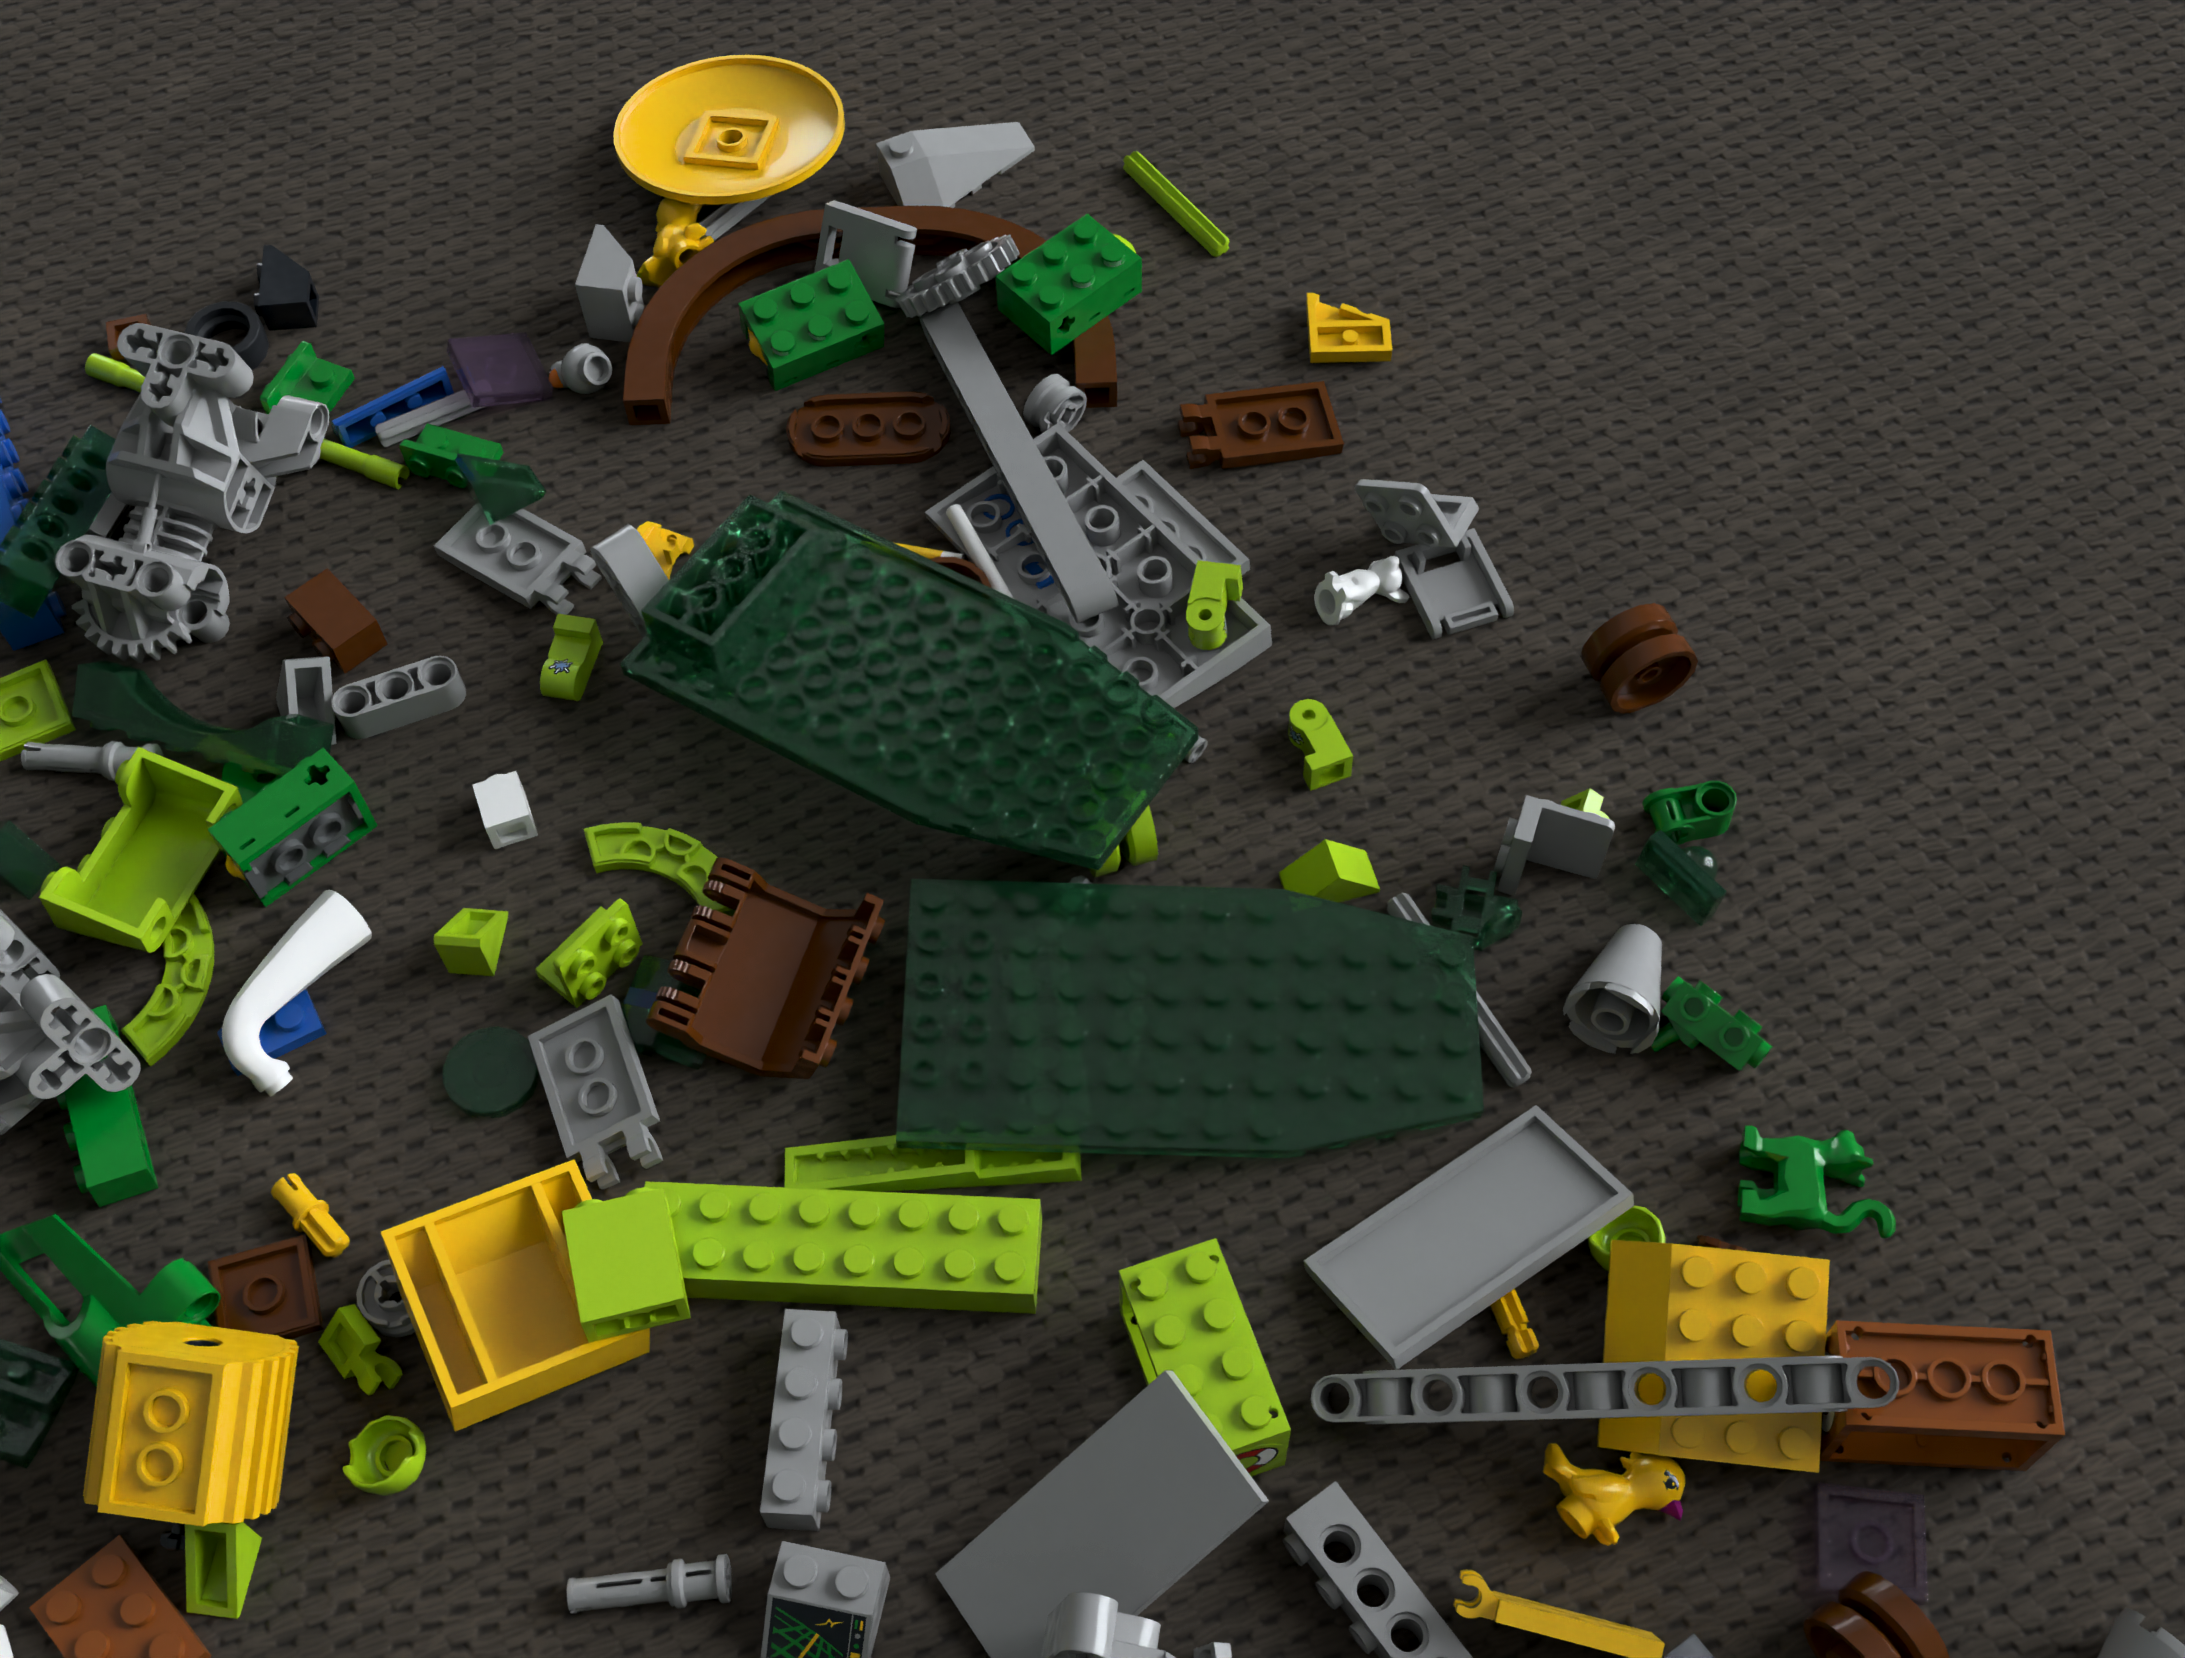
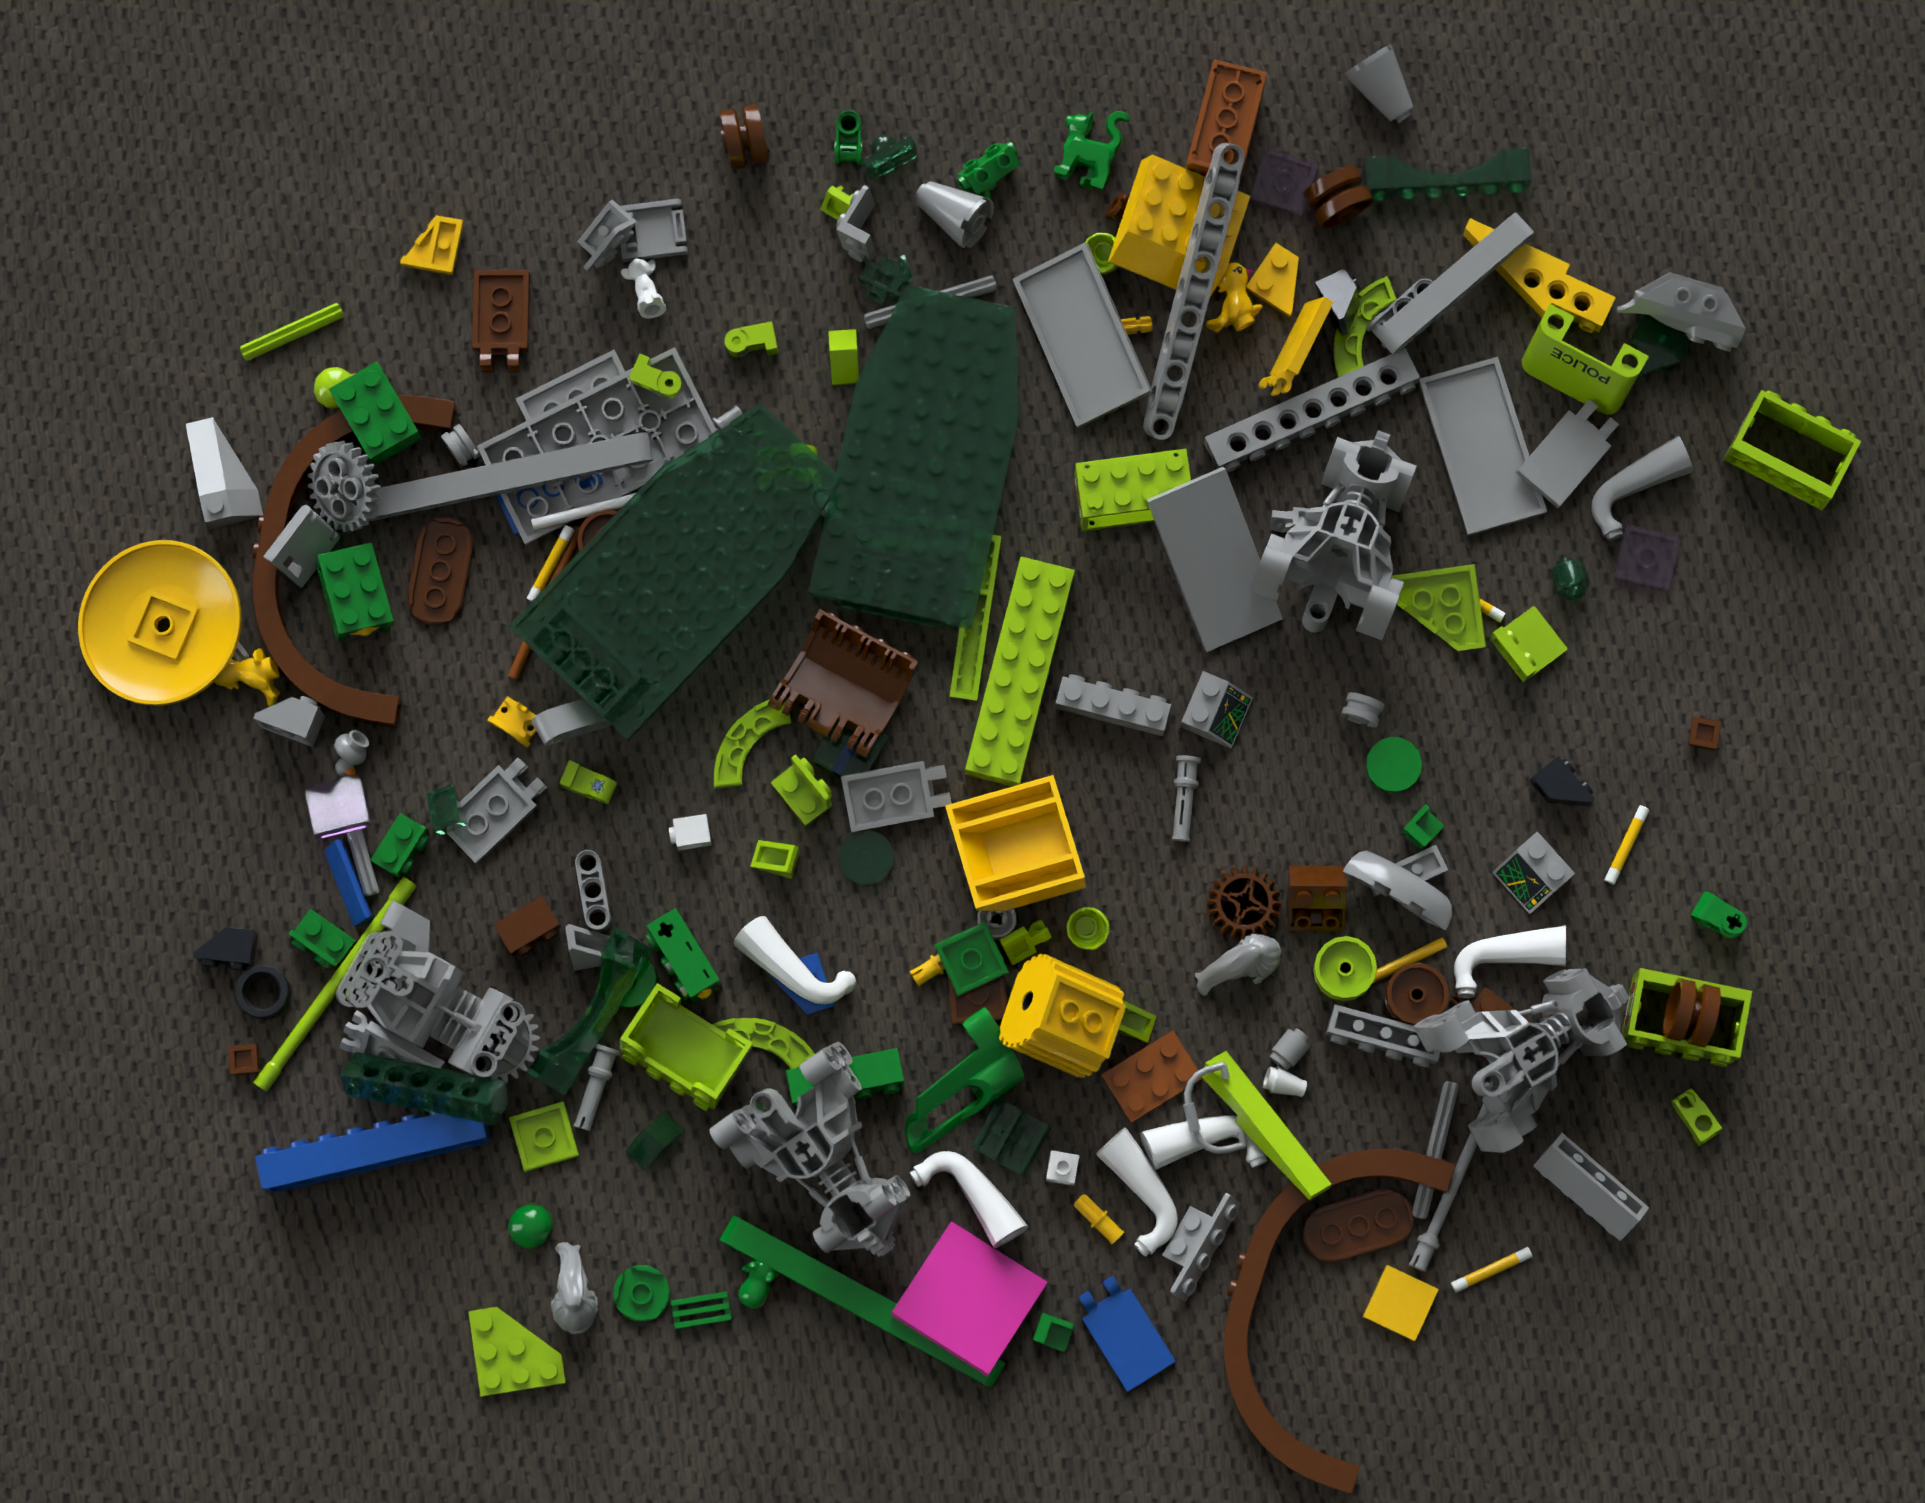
camera: 80 degrees left, 20 degrees up
lime brick [562,1187,691,1343] -> none
none -> green tile [934,921,1009,996]
none -> yellow wing [1246,243,1299,317]

